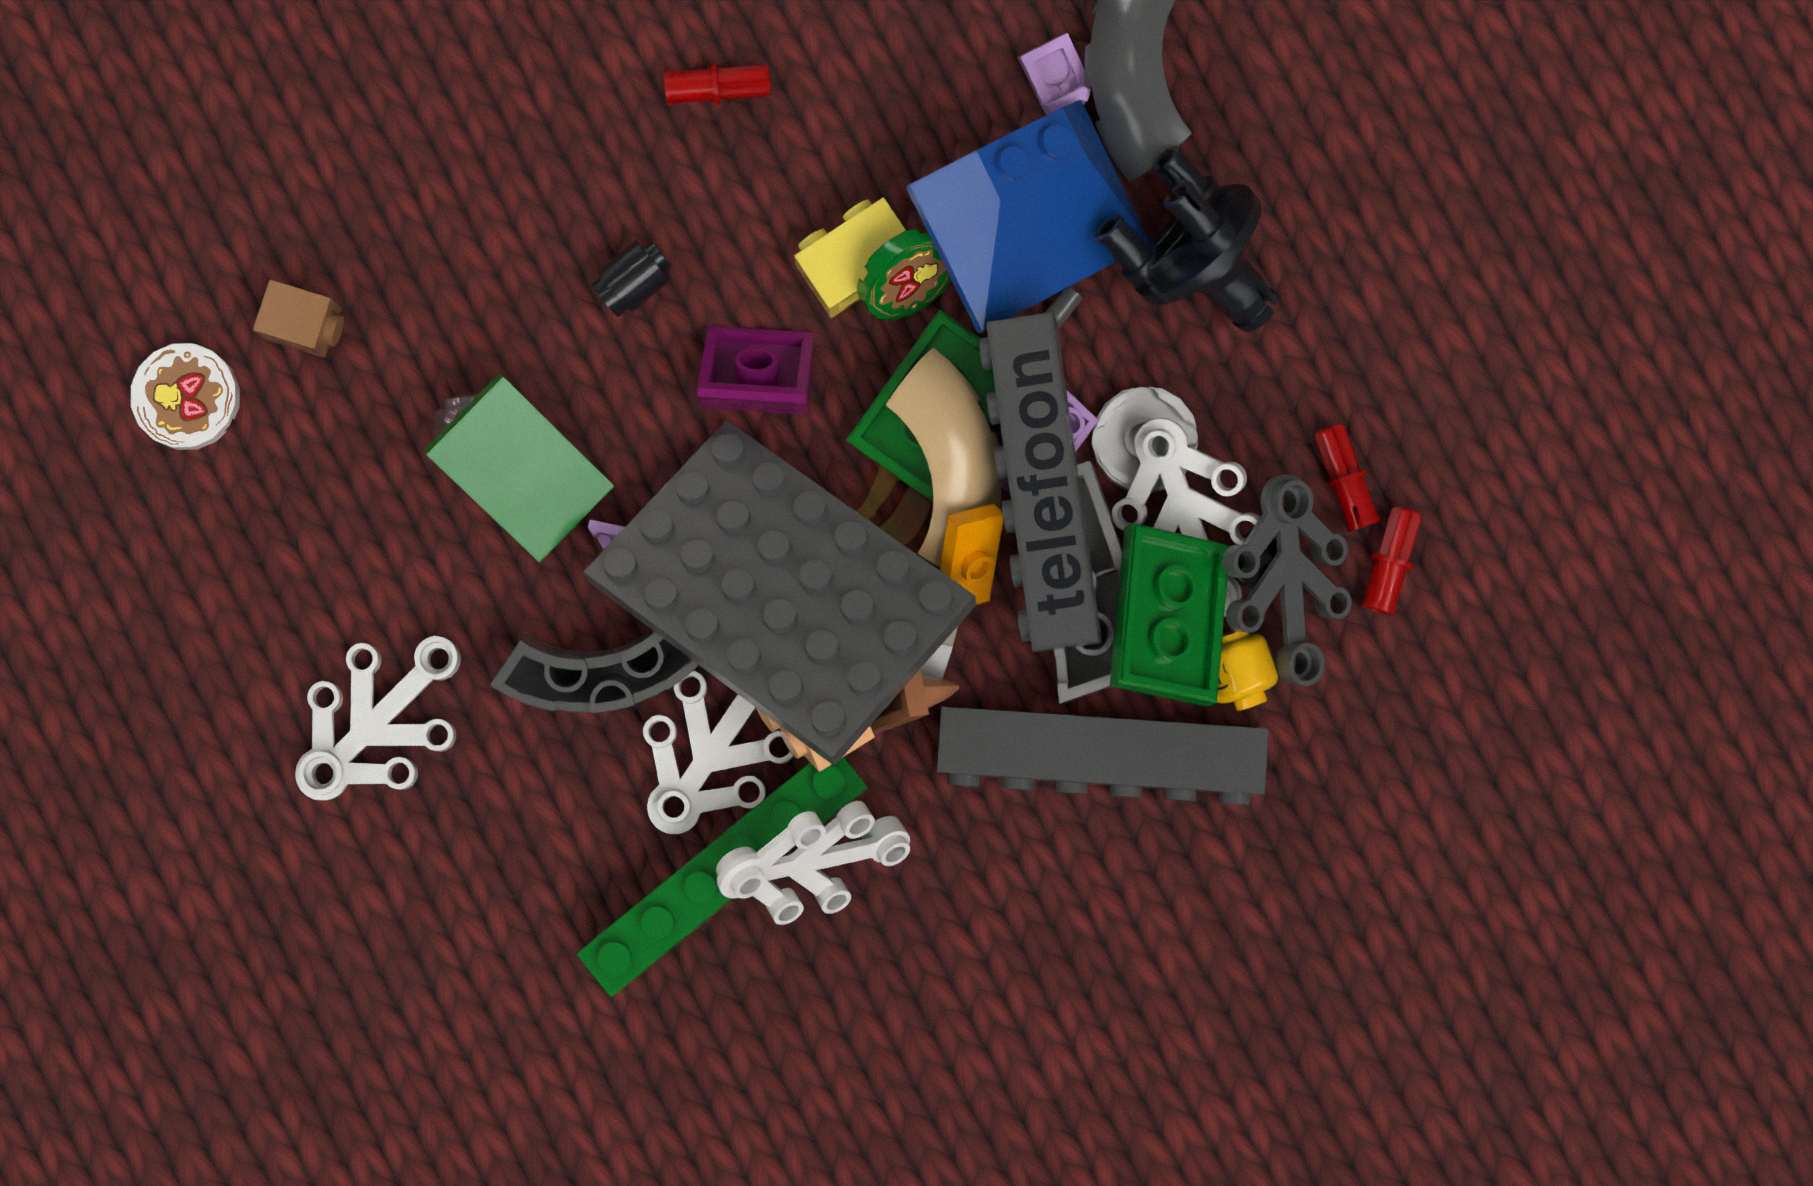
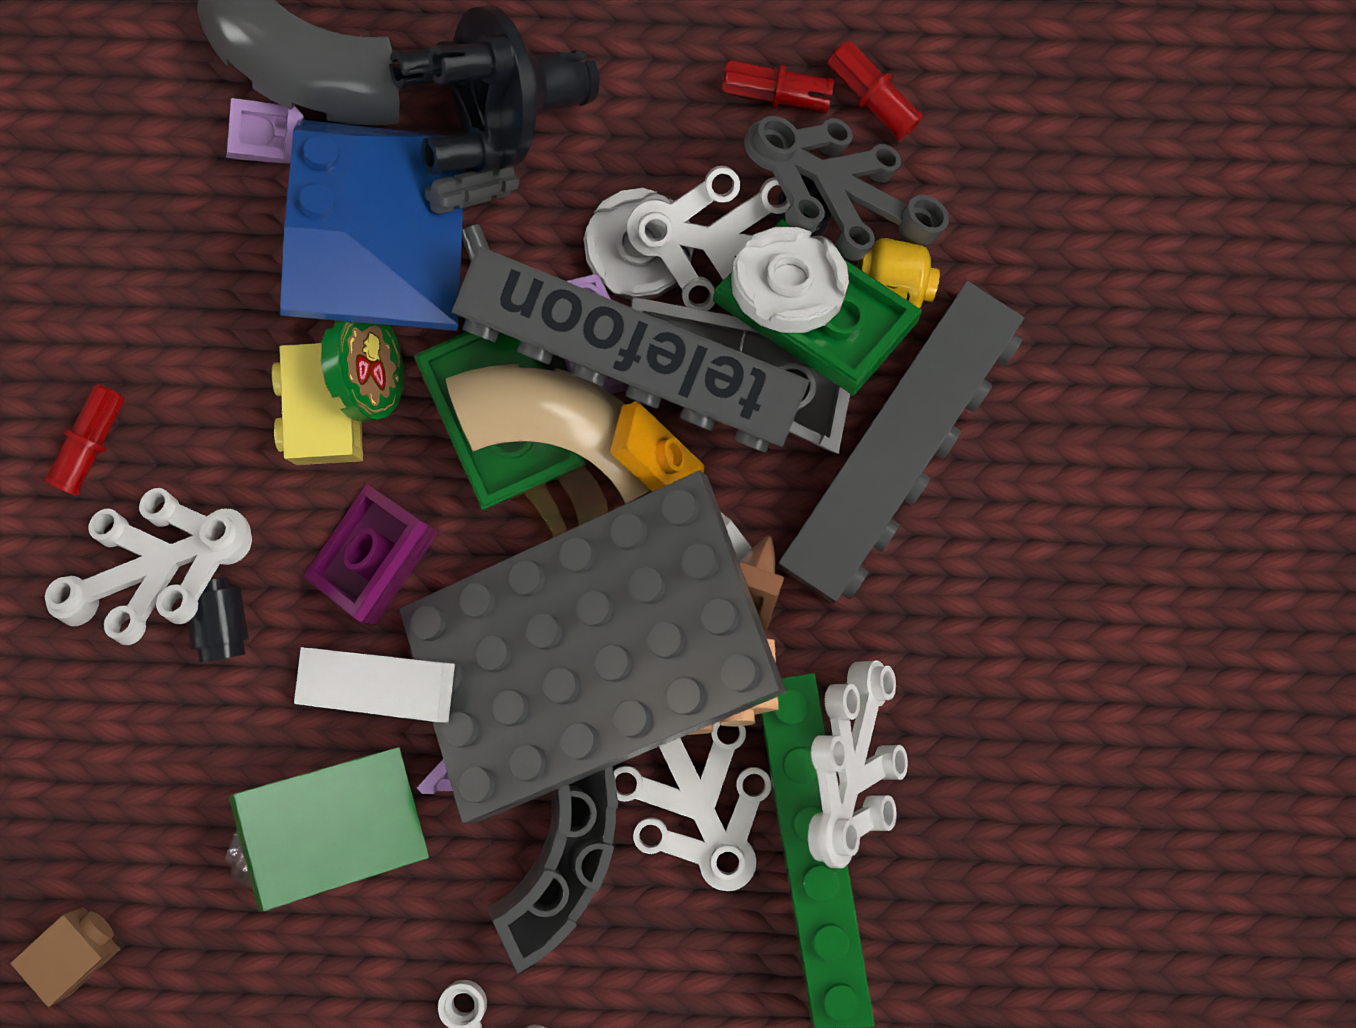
camera: 60 degrees left, 0 degrees up
none -> white plant [45,488,252,645]
none -> white tile [294,647,455,722]
none -> dark grey axle [424,168,520,214]
none -> white tile [731,227,849,333]

